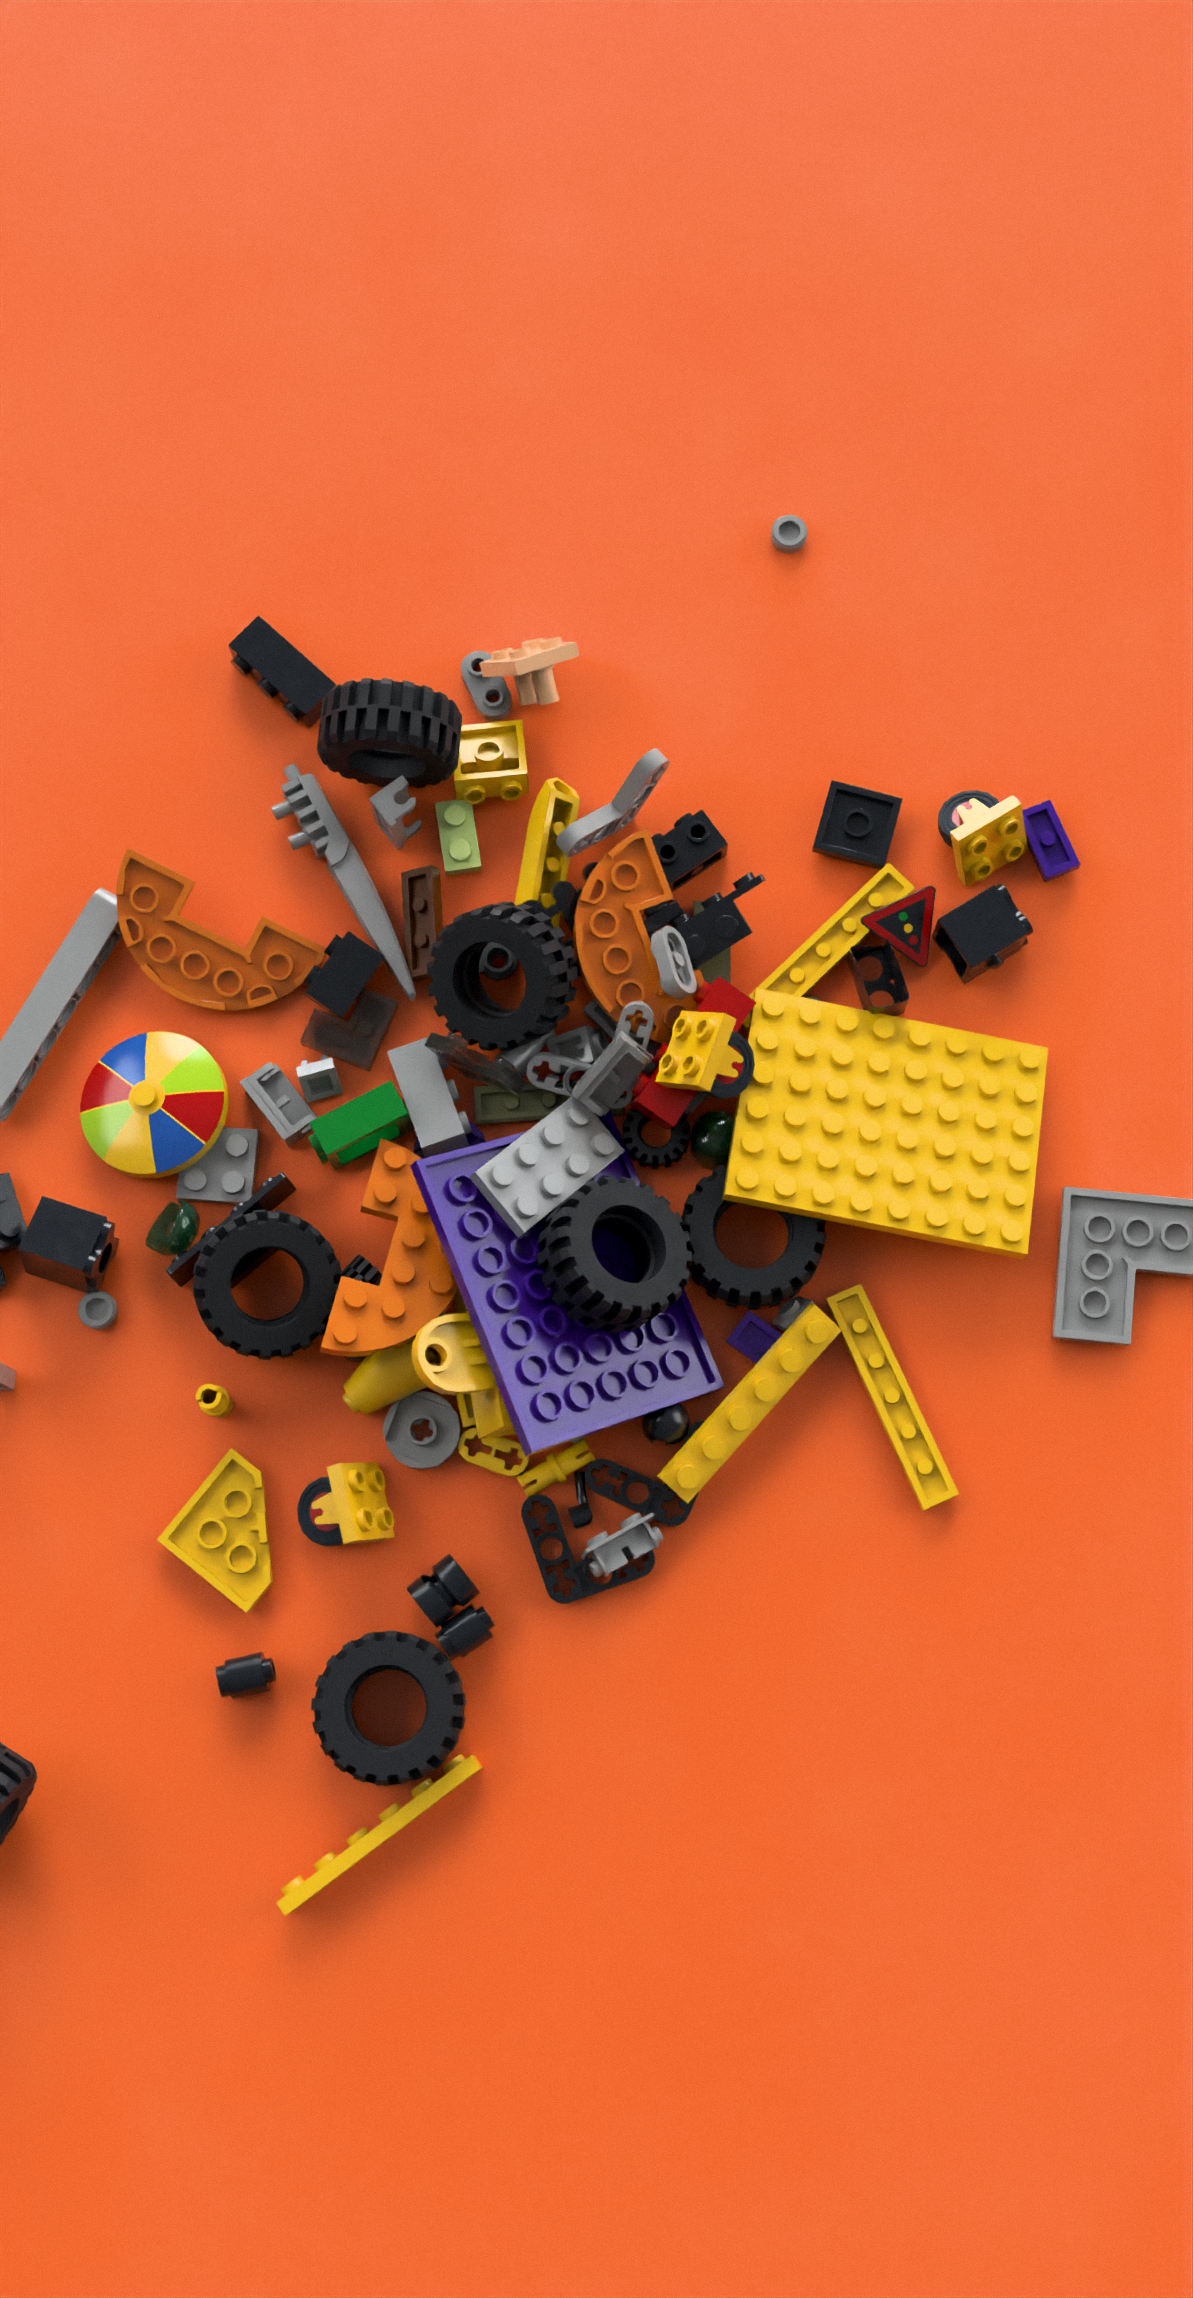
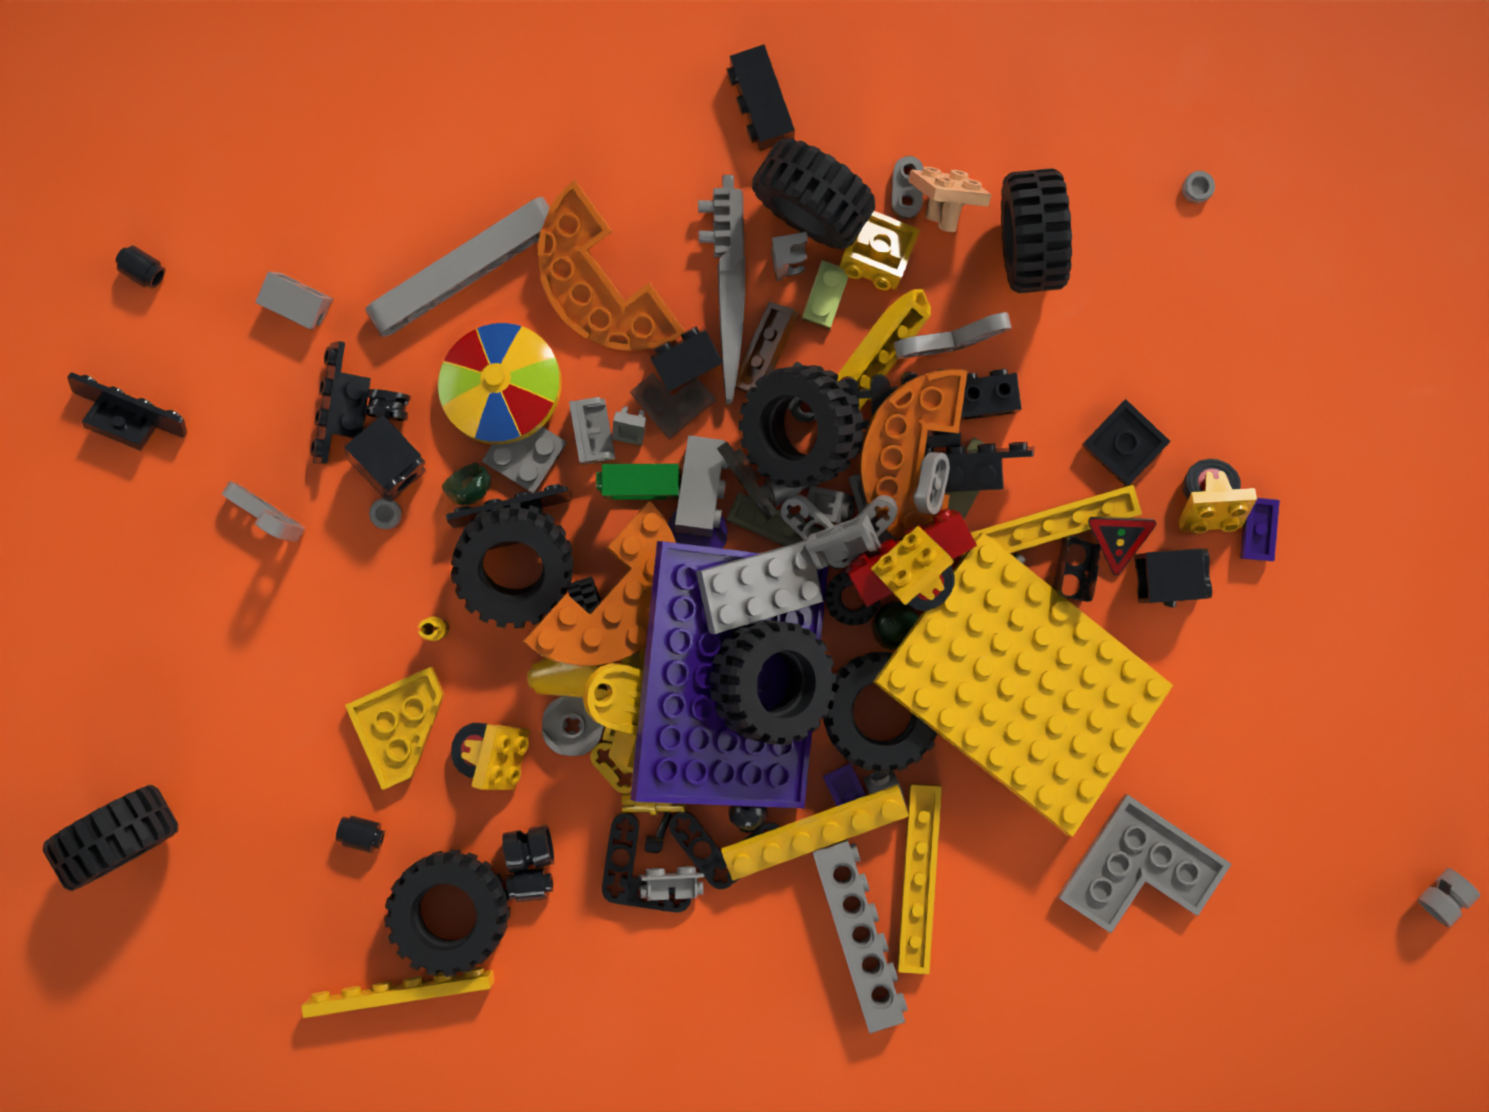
camera: 25 degrees right, 10 degrees up
none -> black wheel [364,389,411,421]
none -> light grey brick [812,839,908,1034]
none -> black tyre [1001,168,1072,293]

